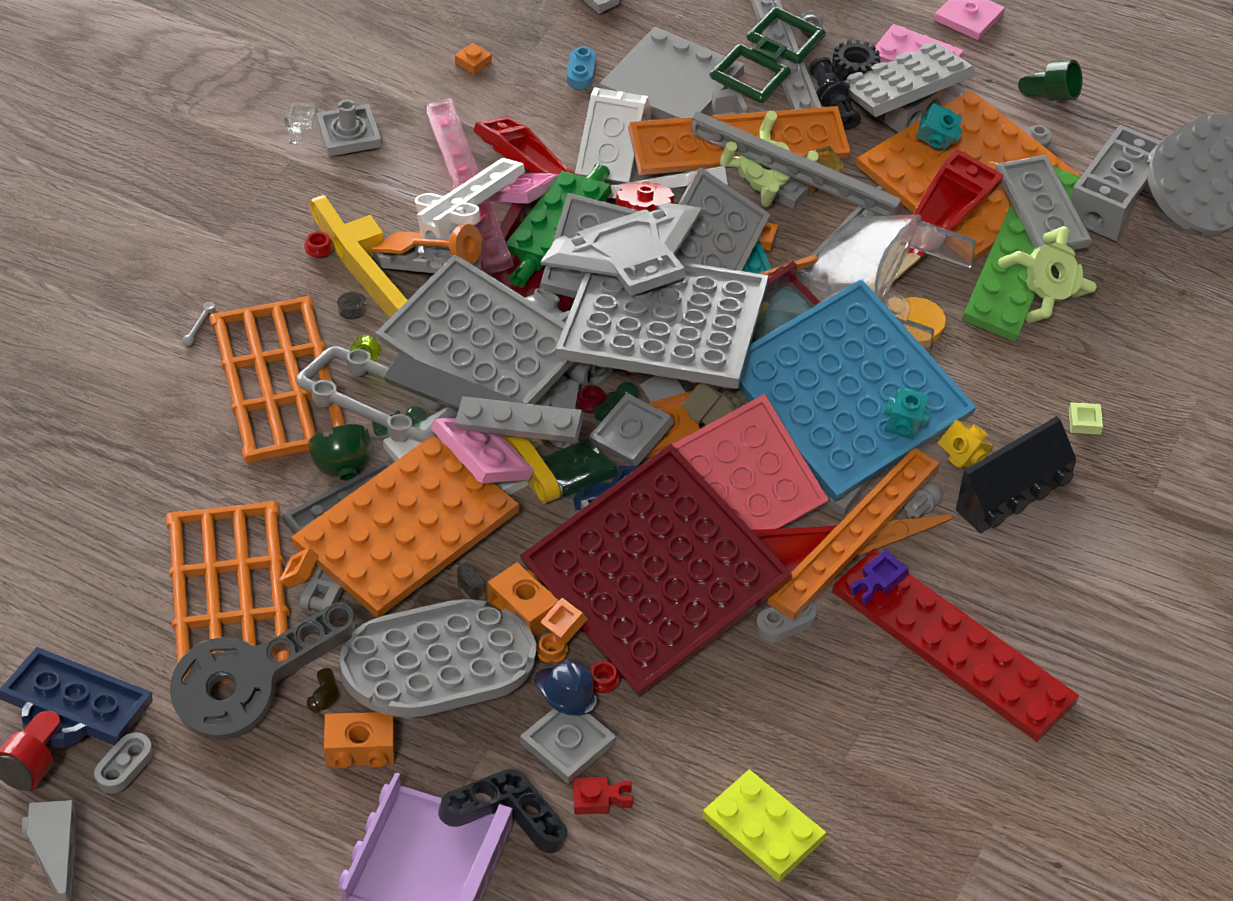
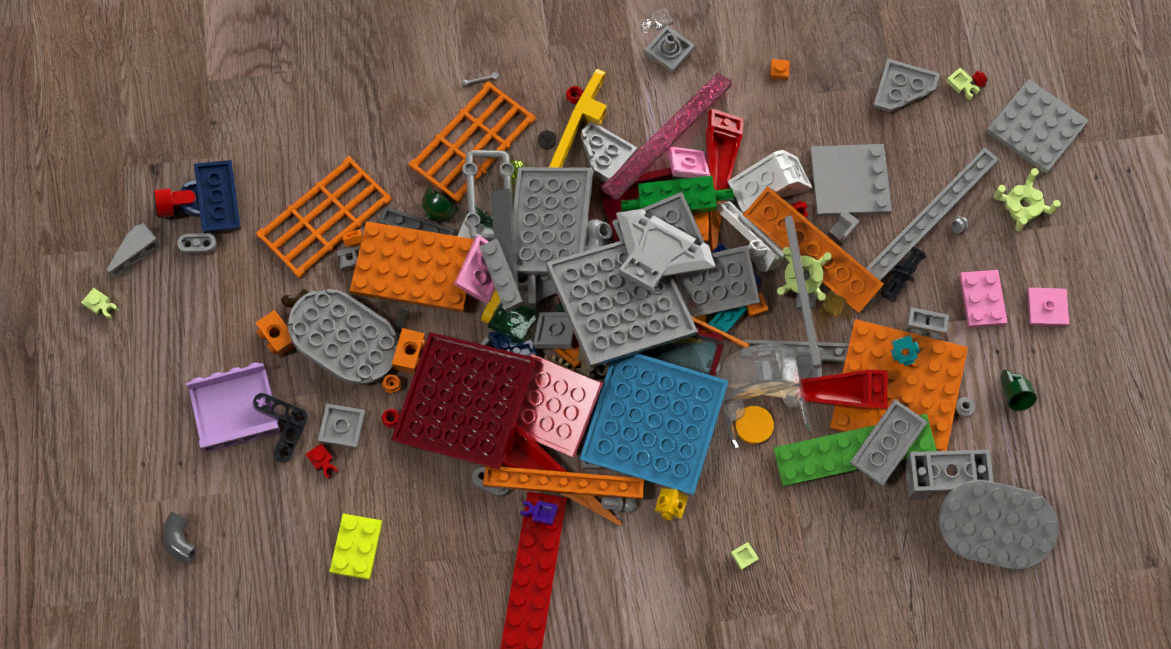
camera: 55 degrees right, 20 degrees up
dark grey beam [170,602,357,740] -> none
orange piece [370,224,482,264] -> none
white piece [415,158,525,249] -> none
dark blue piece [534,659,597,716] -> none
orange plate [540,598,588,643] -> none
dark azure plate [567,46,596,89] -> none
plant [616,181,674,212] -> none
dark green bar [709,6,826,103] -> none
black tyre [832,40,880,82] -> none
light grey plate [843,42,976,117] -> none
teal brick [884,387,931,440] -> none
black slope [956,416,1077,534] -> none
yellowish green plate [998,226,1097,323] -> none

